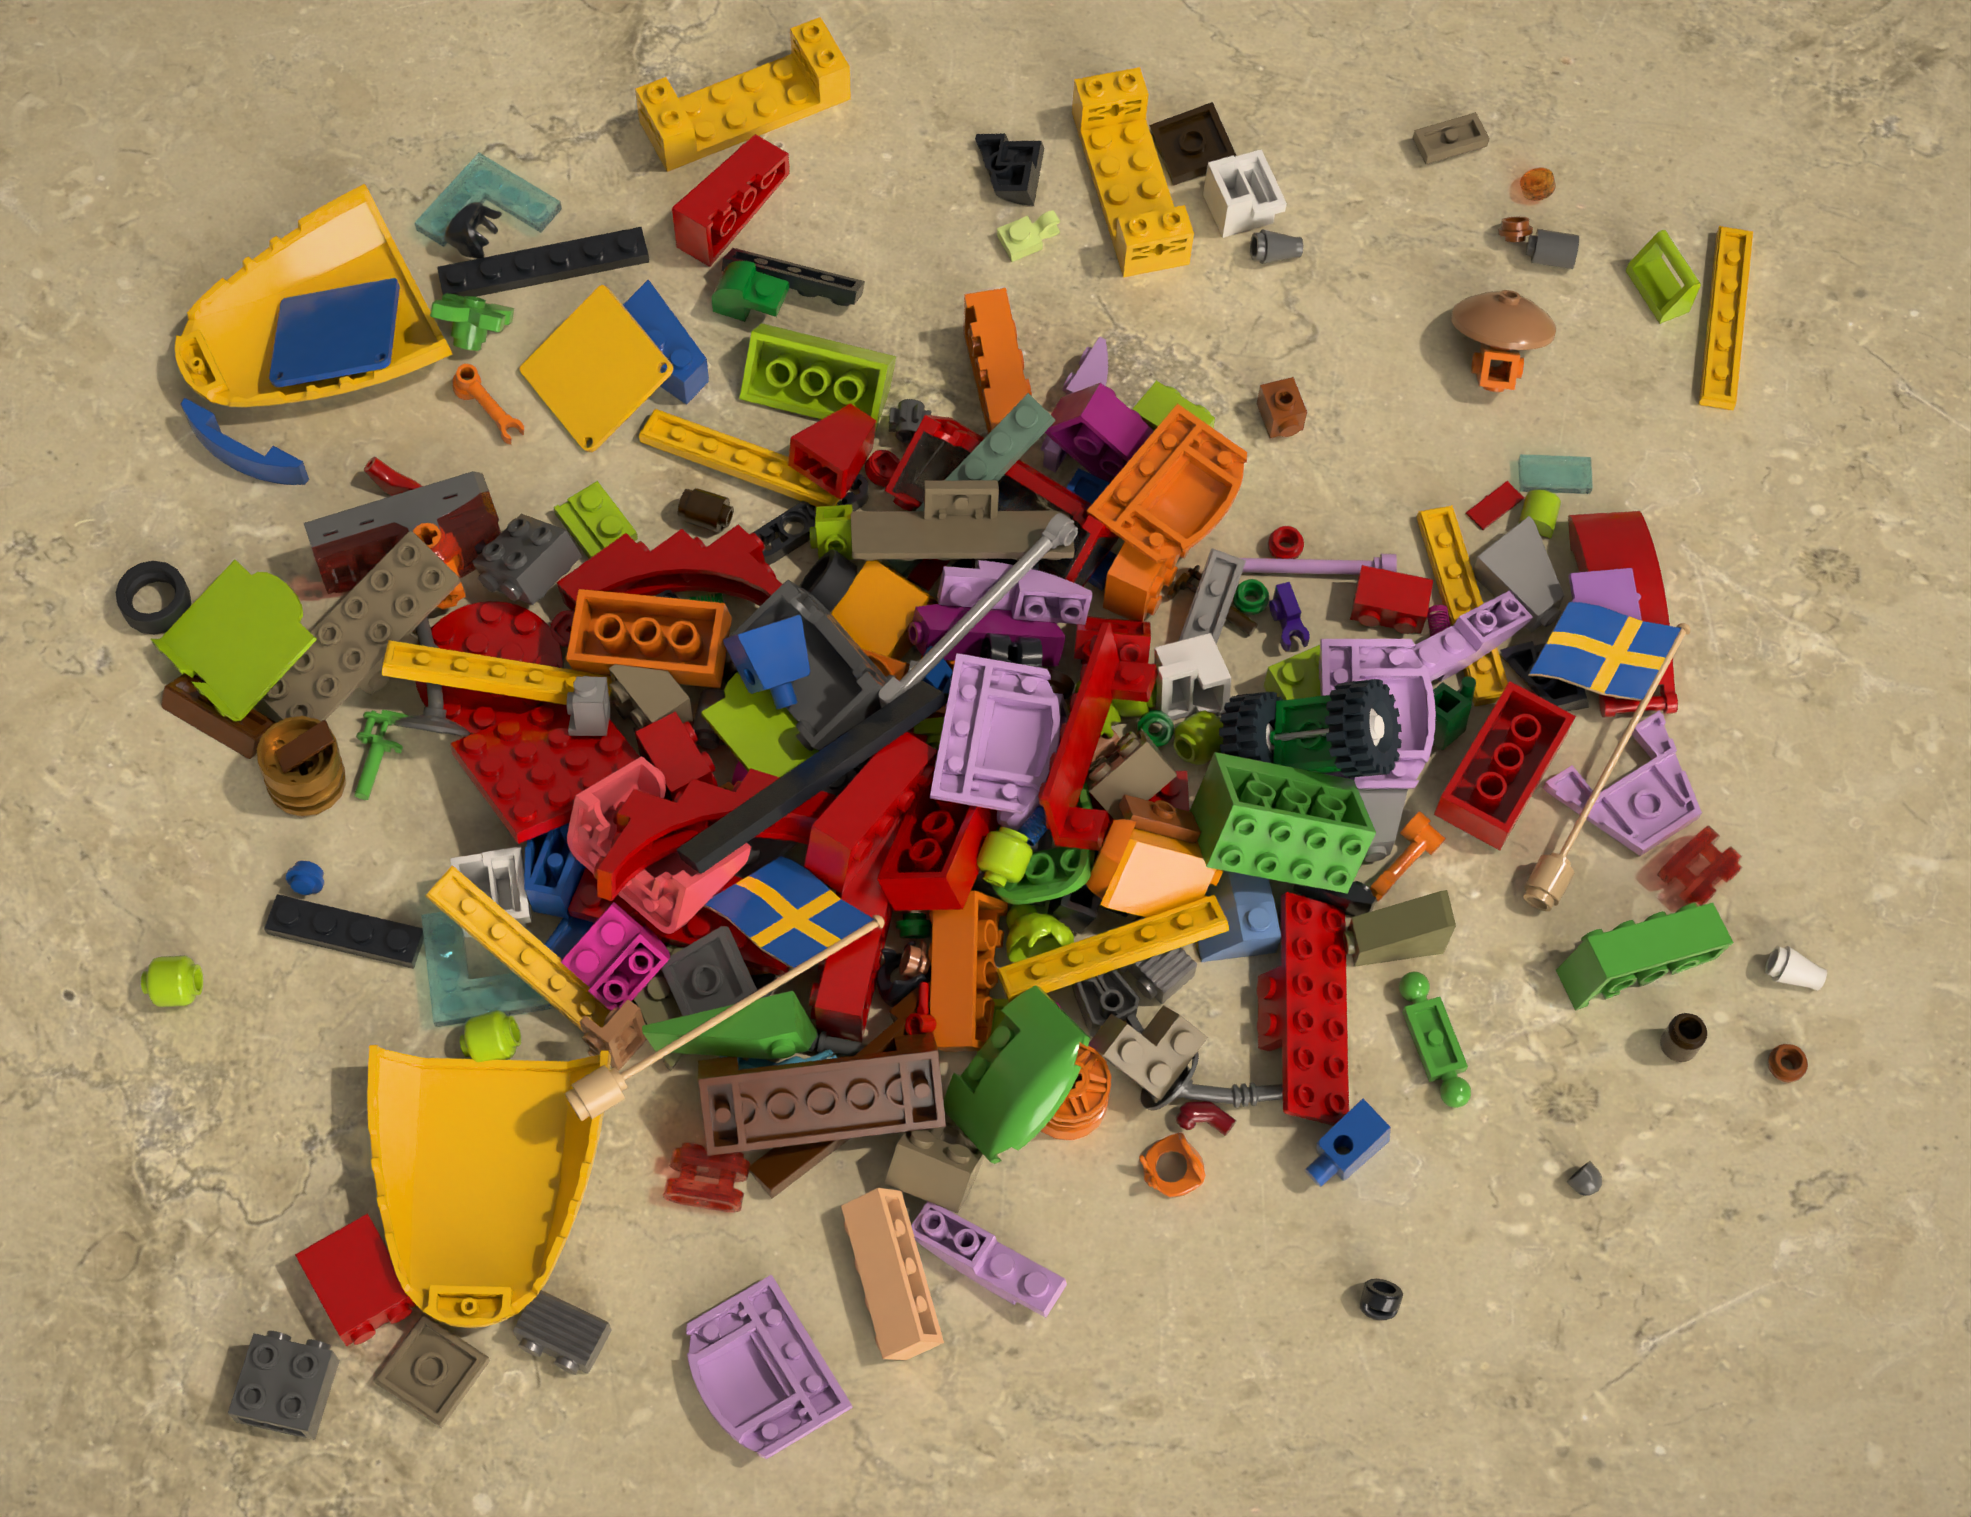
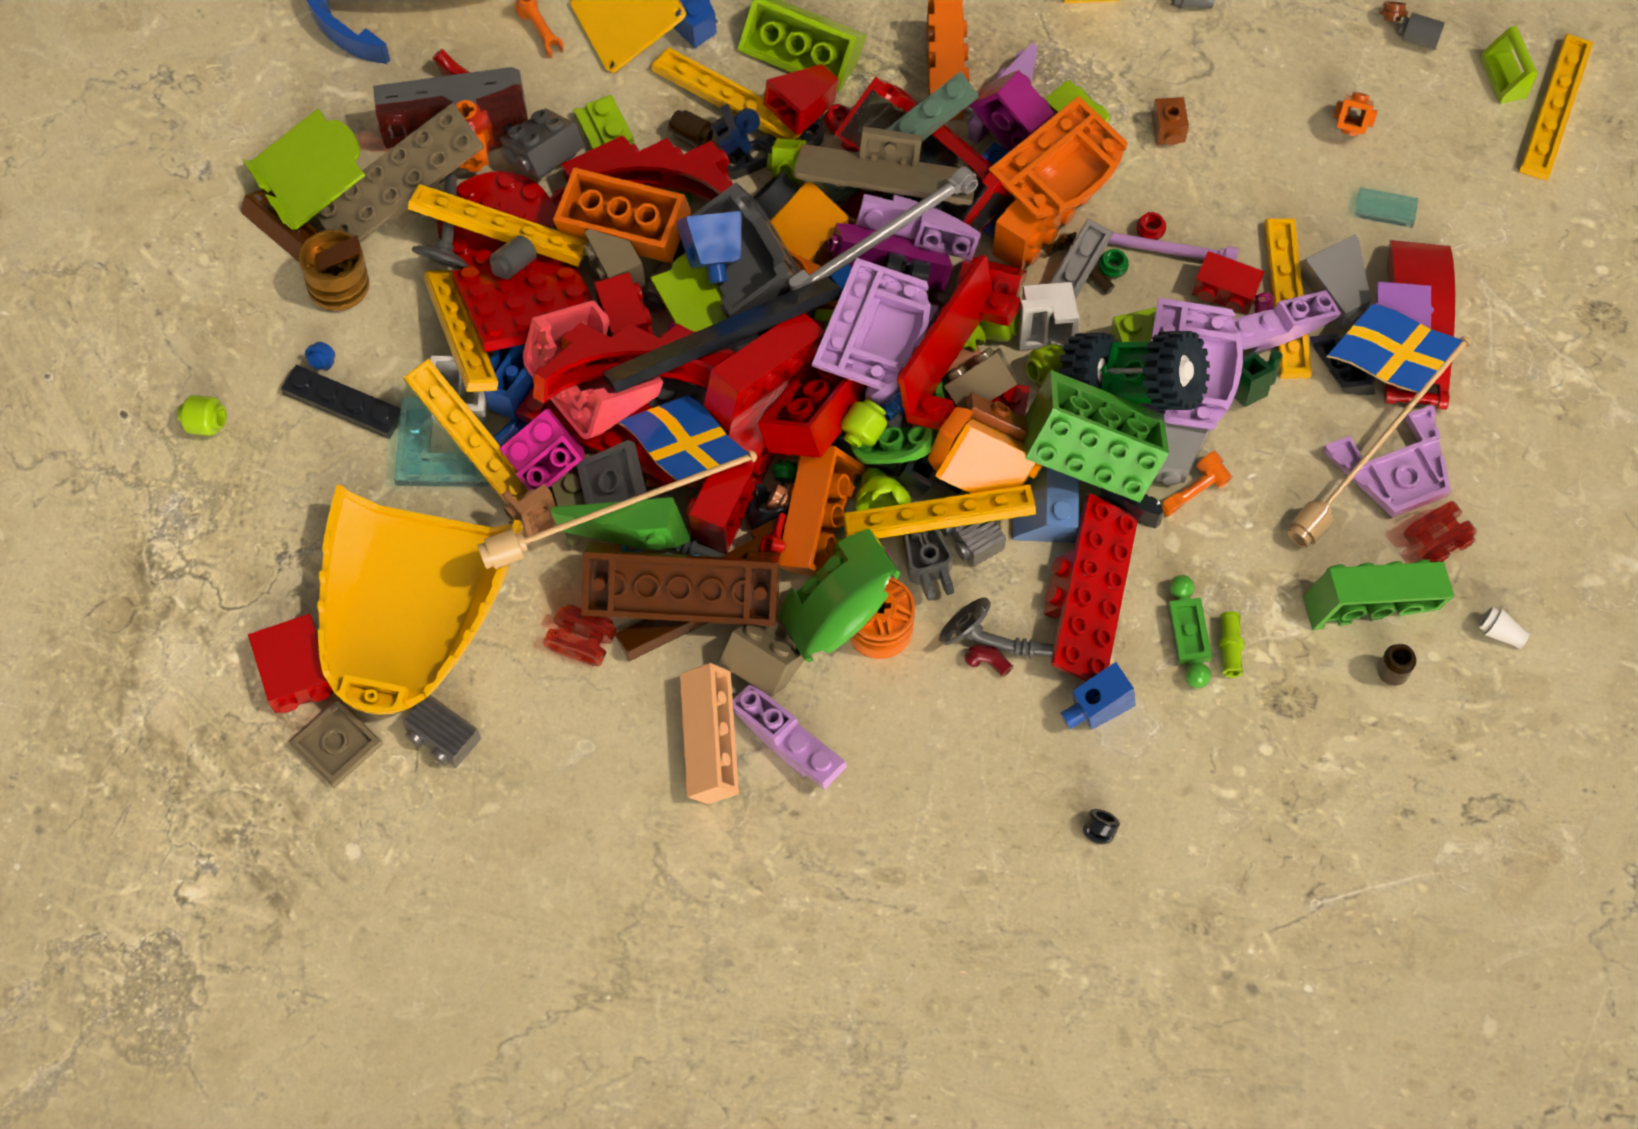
camera: 15 degrees right, 0 degrees up
black tyre [115,561,192,635] -> none
dark grey brick [228,1331,340,1440] -> none
bright green piece [354,710,408,800] -> none
lime head [459,1010,521,1062] -> none
light grey brick [567,676,610,736] -> none
lavender slope [686,1275,853,1459] -> none
dark grey gear [889,399,932,443] -> none
brick [1088,1005,1208,1100] -> none
green plate [1137,710,1174,747] -> none
orange piece [1139,1133,1206,1197] -> none
dark purple plate [1269,582,1310,652] -> none
olive slope [1343,890,1456,967] -> none
red brick [1434,681,1576,851] -> none
medium nougat dish [1451,290,1556,350] -> none
red window [1466,481,1525,530] -> none
lime brick [1518,490,1561,538] -> none
dark grey hinge [1567,1161,1602,1196] -> none
dark orange plate [1768,1044,1808,1083] -> none
none -> yellow tile [424,270,498,392]
none -> dark grey brick [490,235,536,279]
none -> dark blue hips [711,103,760,155]
none -> lime pin [1219,611,1245,678]

